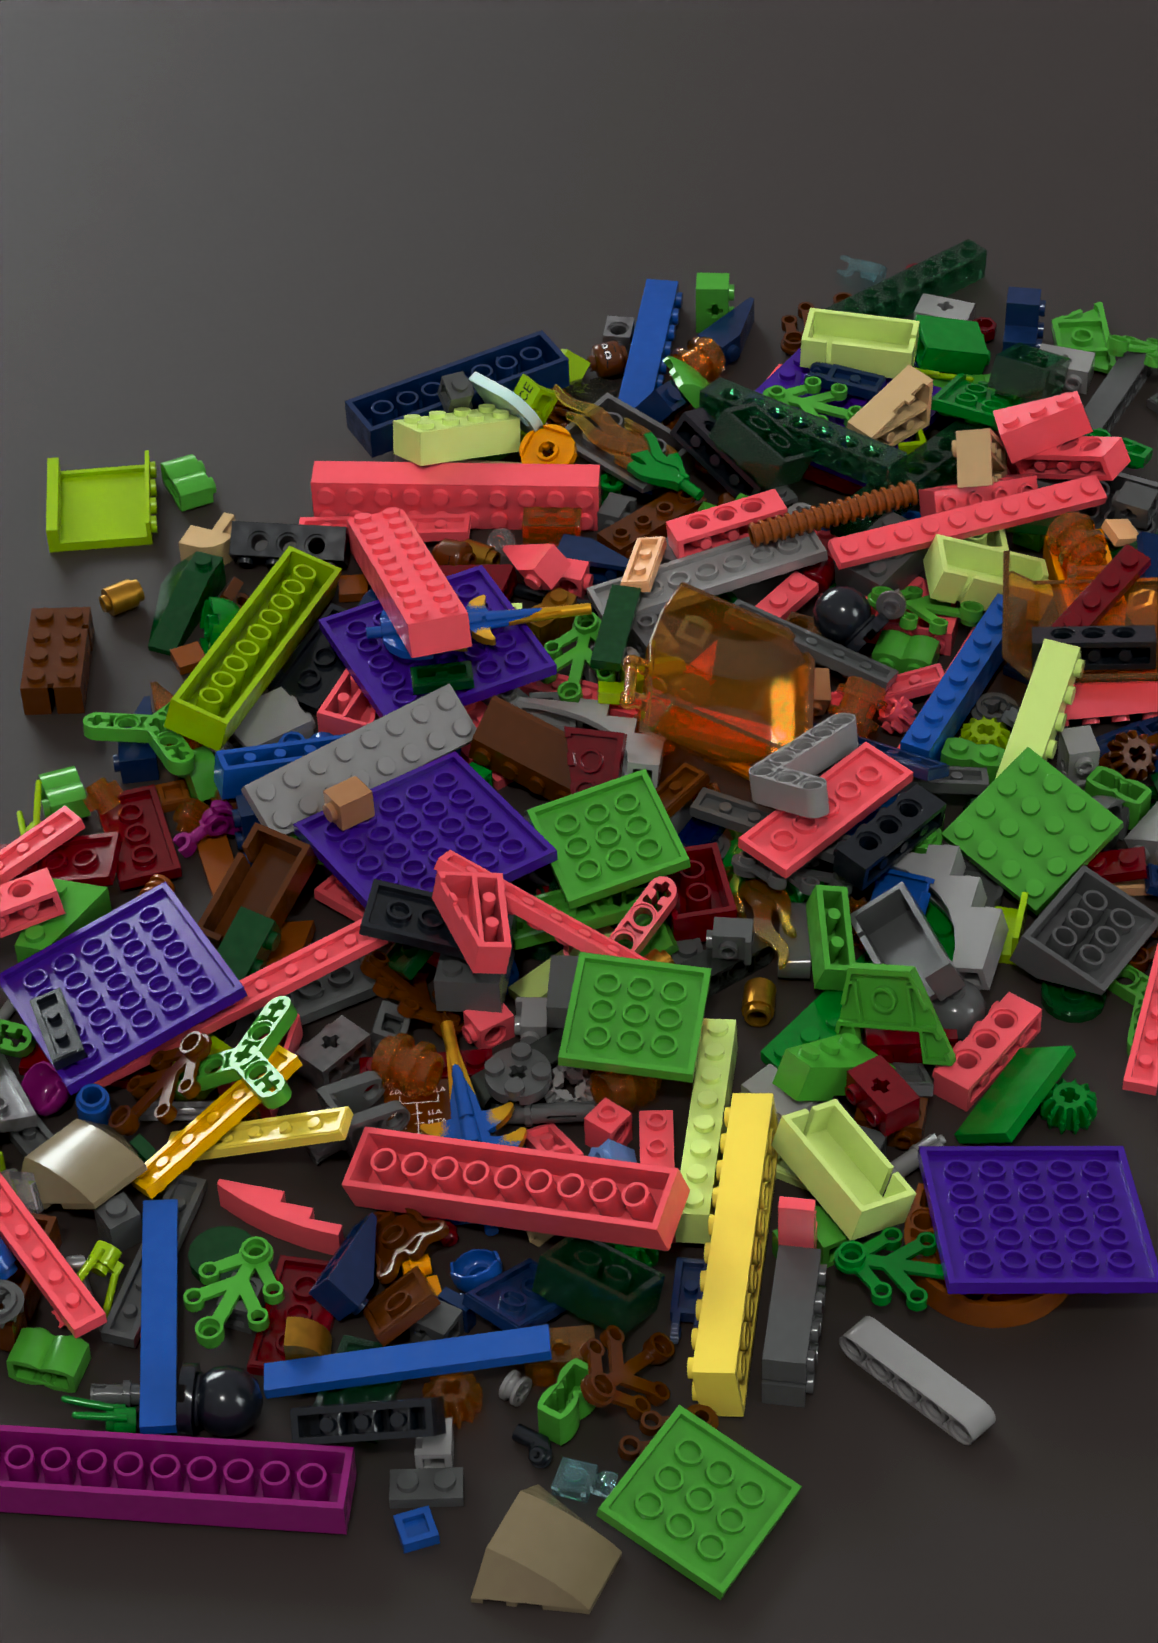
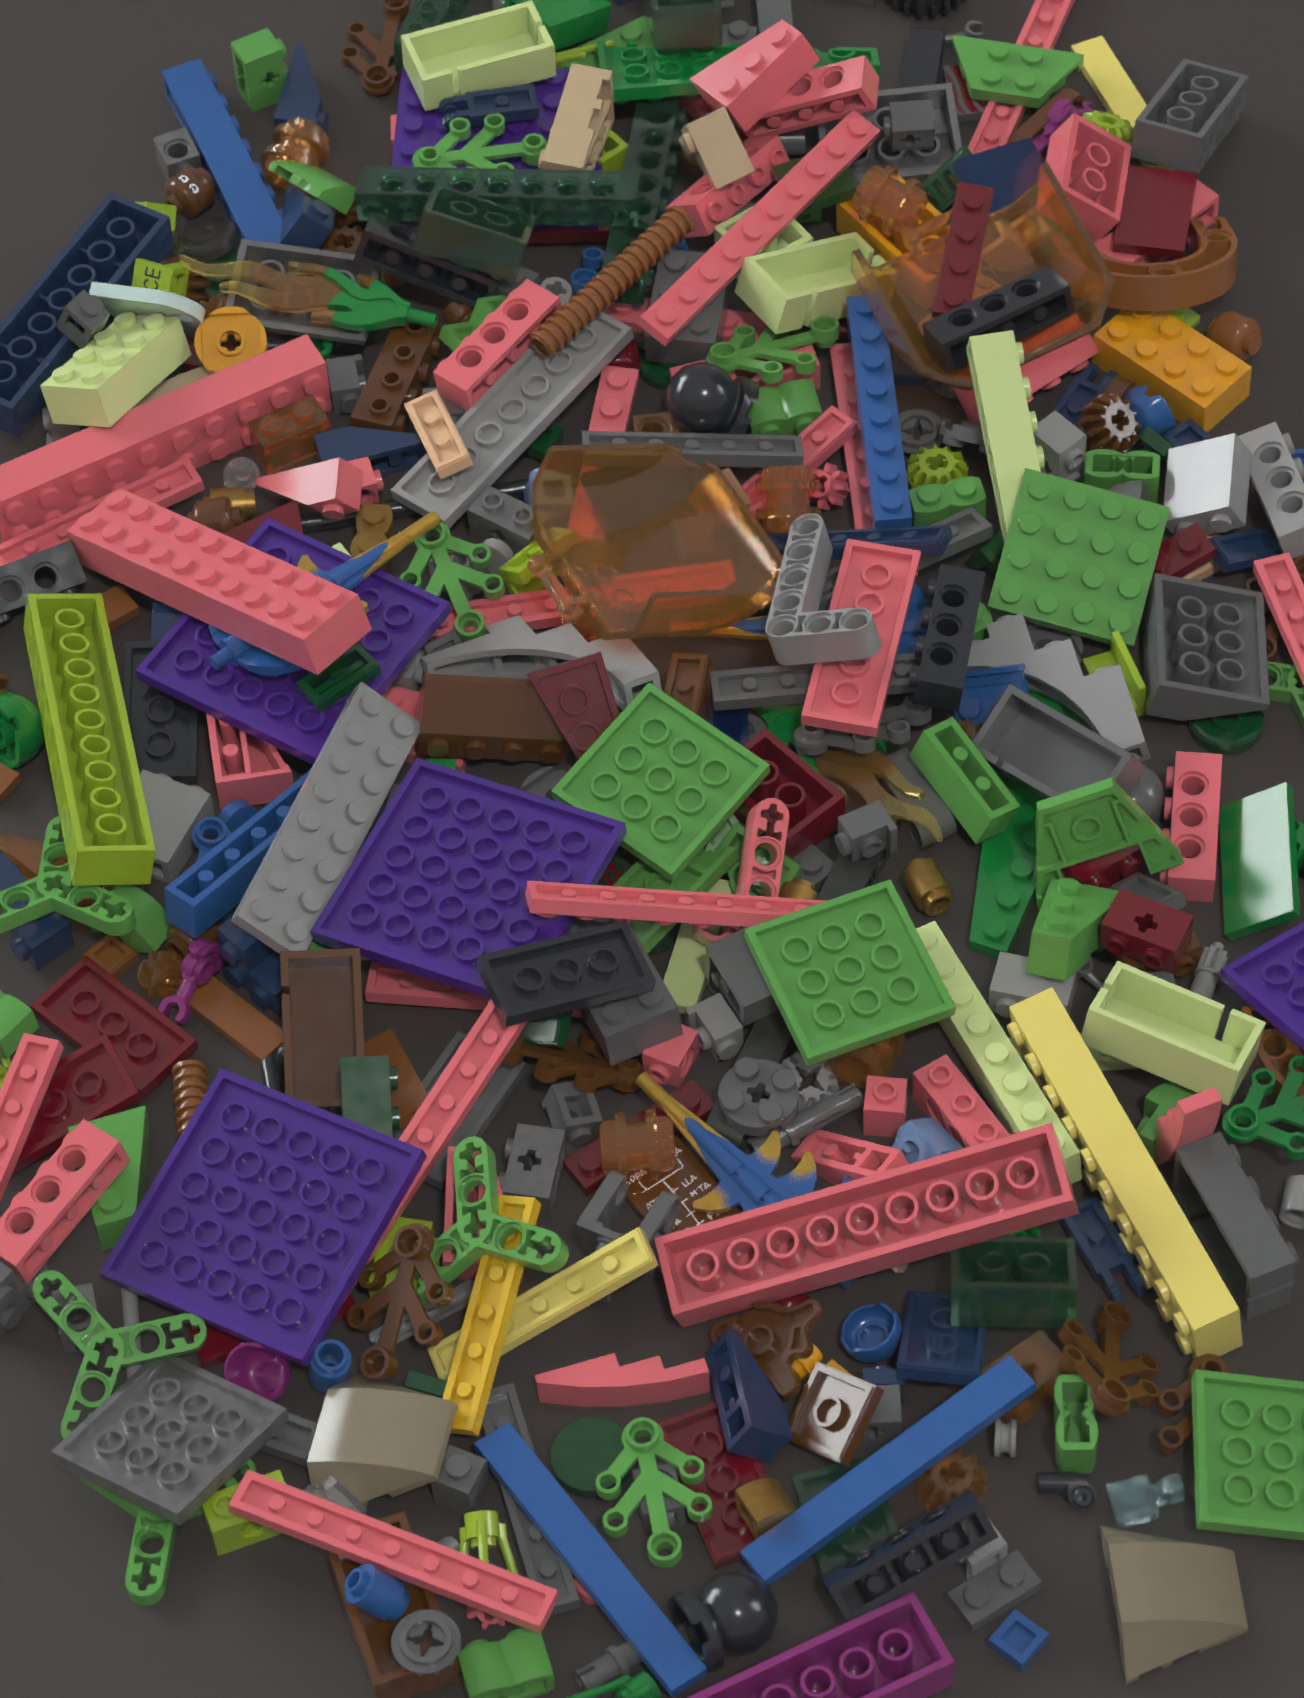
camera: 30 degrees left, 10 degrees up
black tile [30,987,87,1071] -> none
clear orange gear [83,777,123,815] -> none
medium nougat brick [322,776,375,831] -> none
coral wedge [432,871,512,974] -> none
dark green tile [590,584,641,672] -> none
lime tile [597,681,629,705] -> none
flat silver plate [876,588,906,620] -> none
light nougat tile [1101,519,1139,547] -> none

